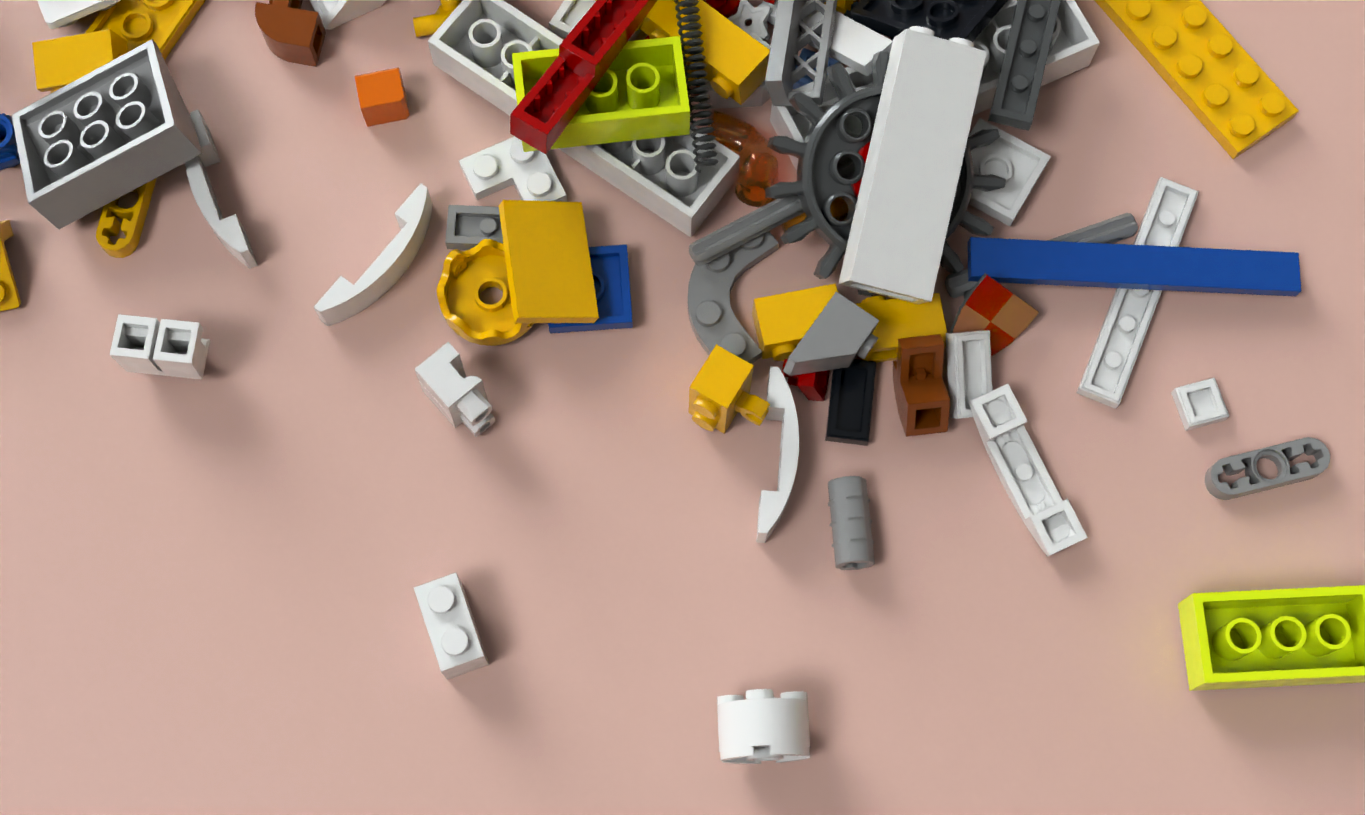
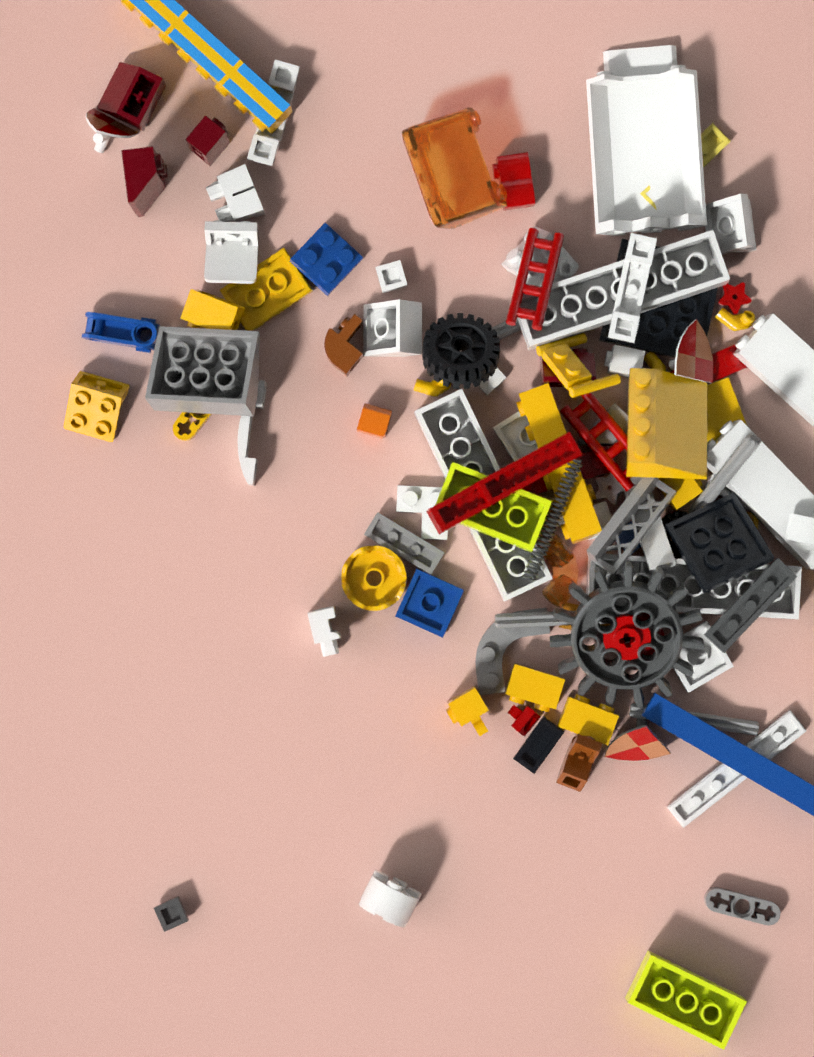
camera: 35 degrees right, 15 degrees up
white hips [110,314,210,380] -> none
white slope [314,183,433,326] -> none
white brick [414,573,489,680] -> none
yellow tile [498,200,599,323] -> none
white slope [756,366,799,543] -> none
light grey slope [783,291,879,376] -> none
light grey axle [828,476,875,570] -> none
white brick [838,26,987,304] -> none
white tile [946,330,993,419] -> none
white slope [969,384,1088,557] -> none
white tile [1171,378,1229,431] -> none

